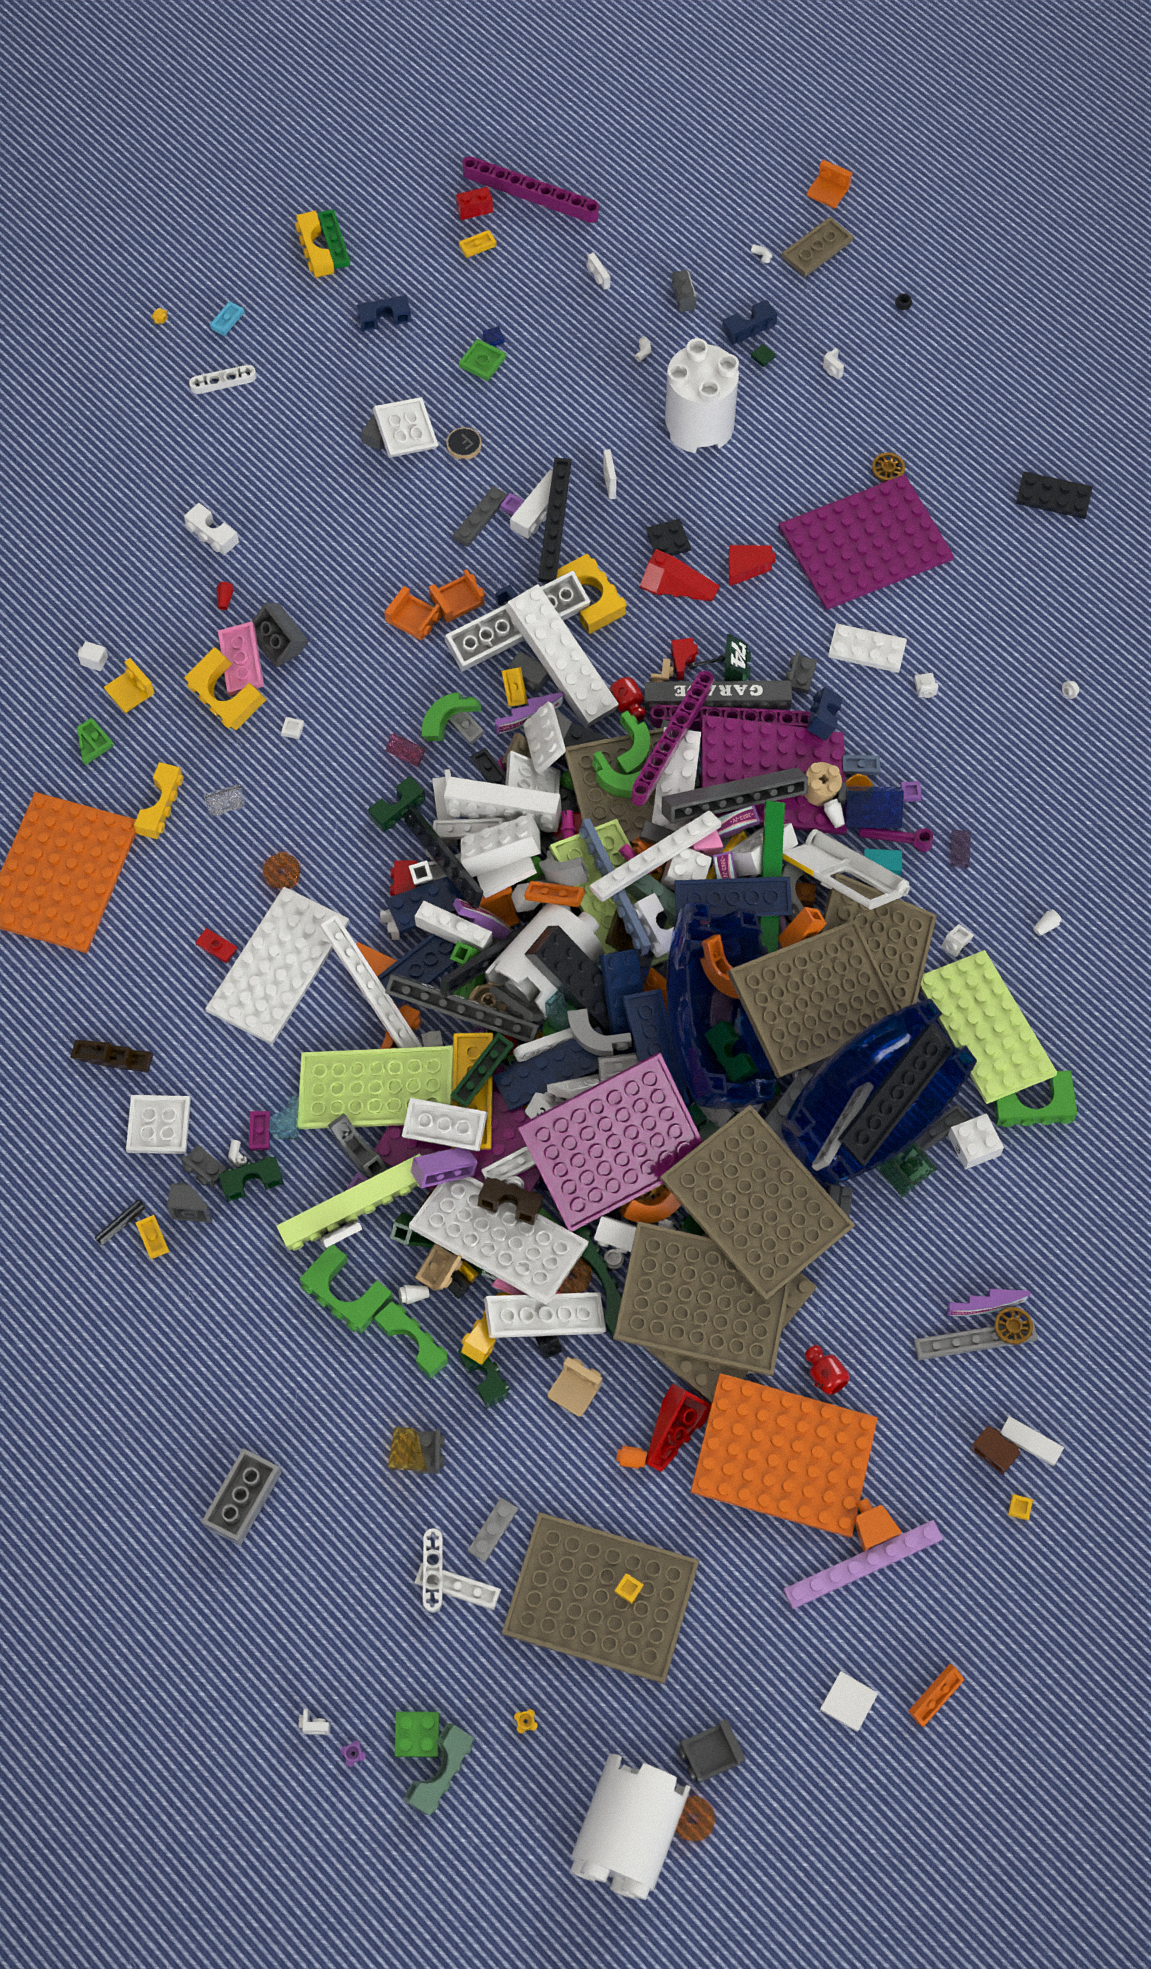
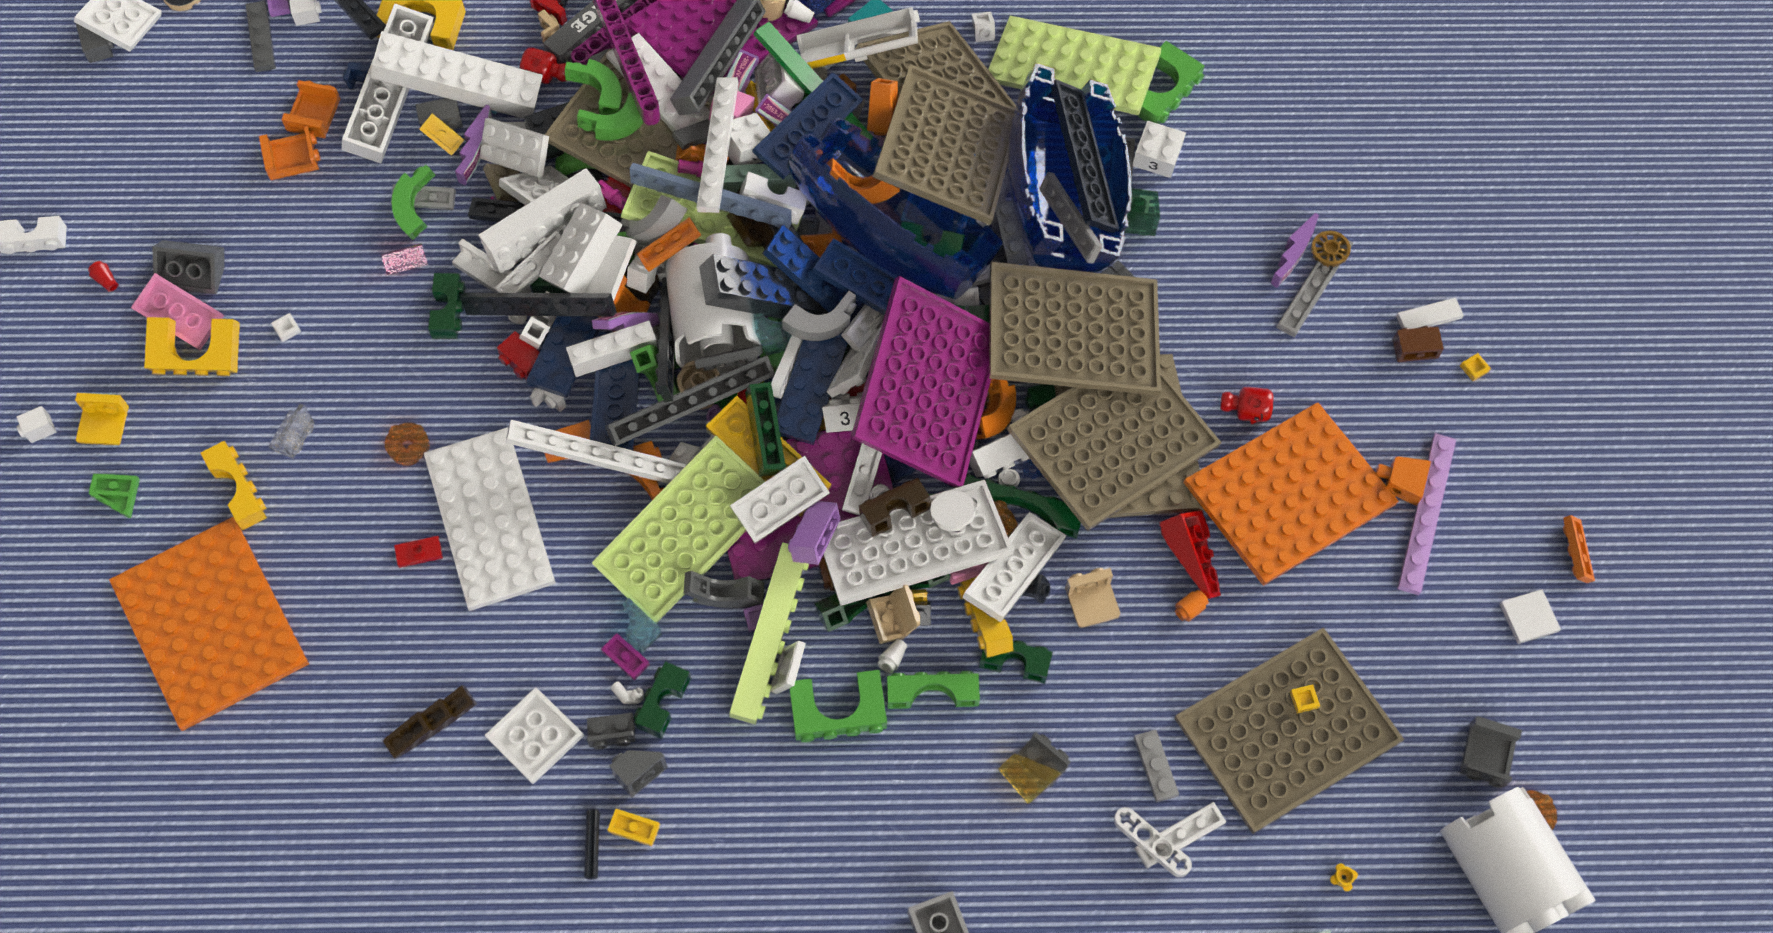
camera: 50 degrees left, 0 degrees up
none -> white tile [930,490,975,532]

